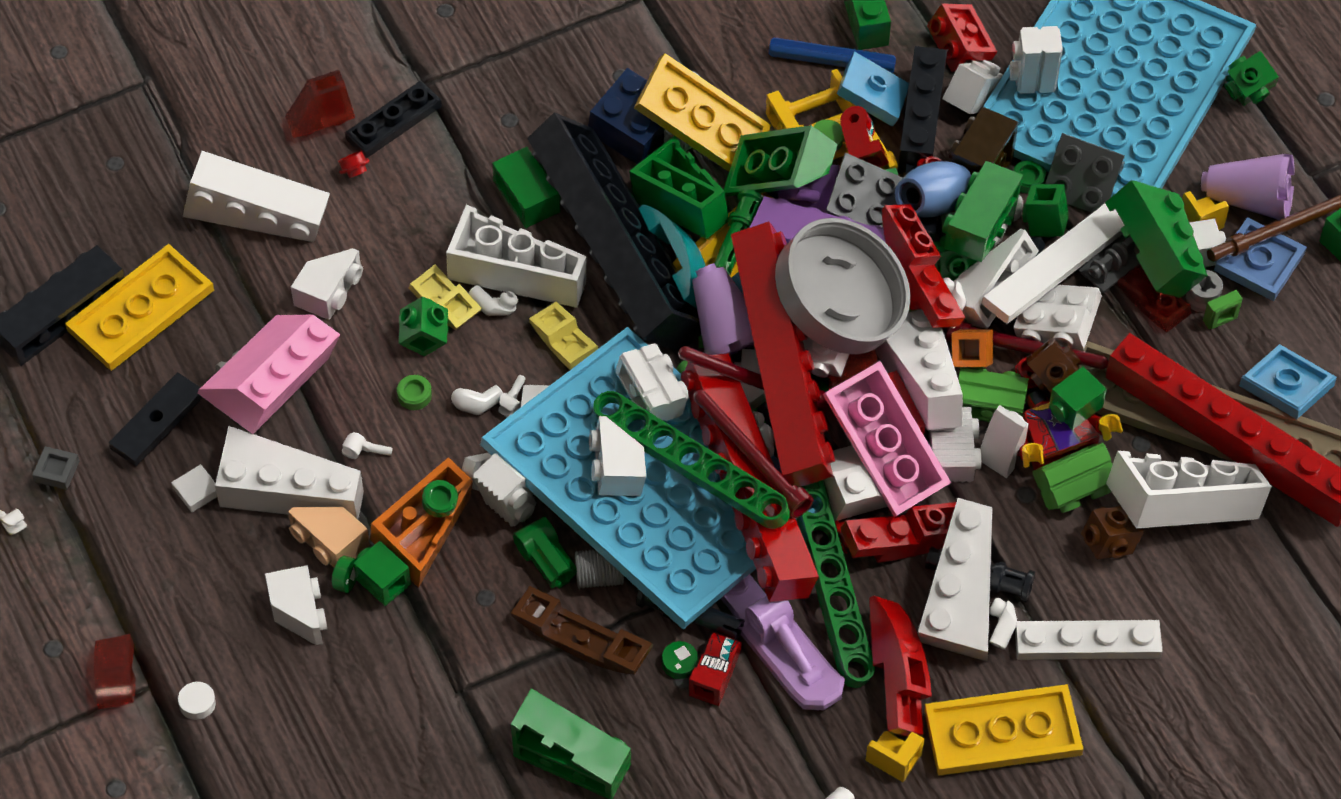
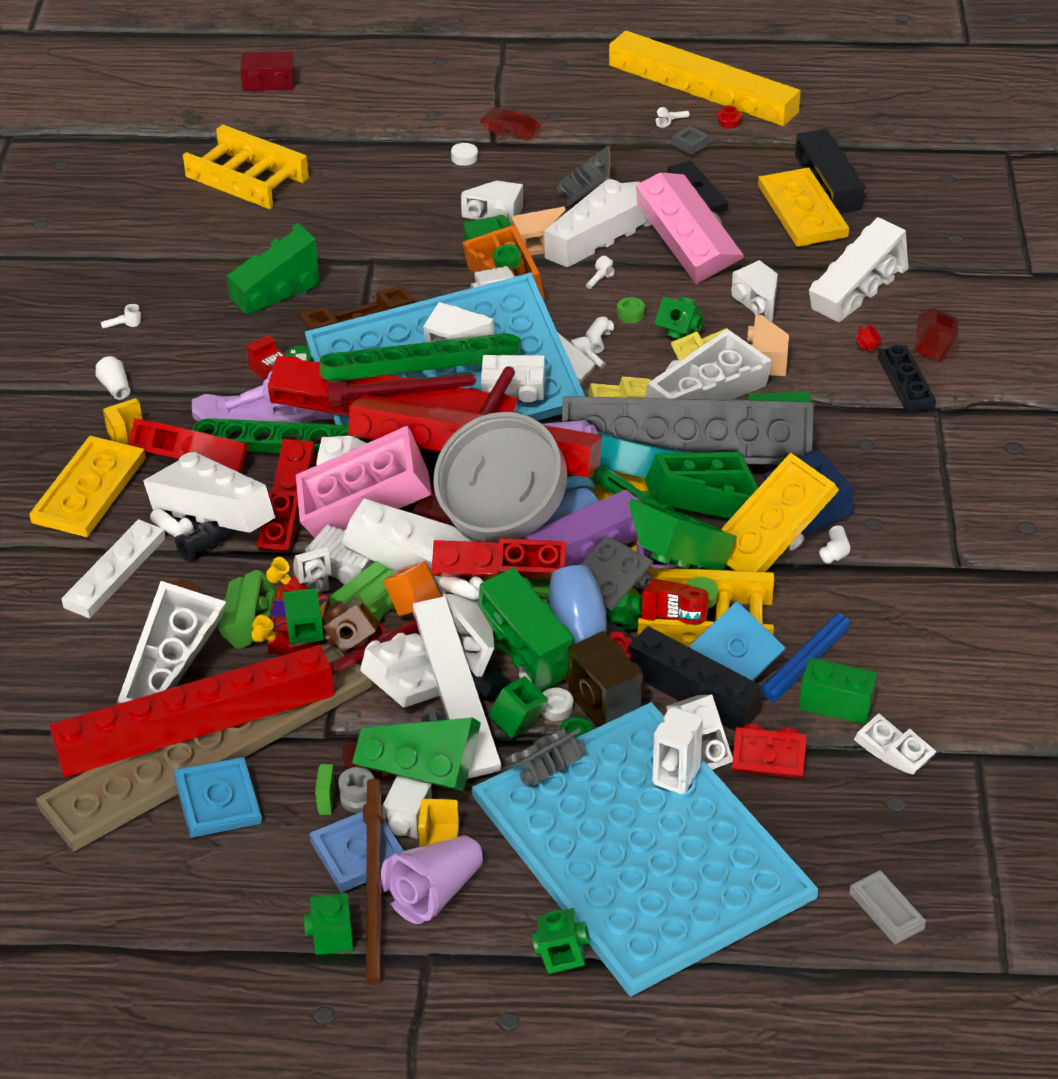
camera: 120 degrees right, 15 degrees down
none -> dark grey hinge [556,145,610,207]
none -> light nougat slope [747,314,789,376]

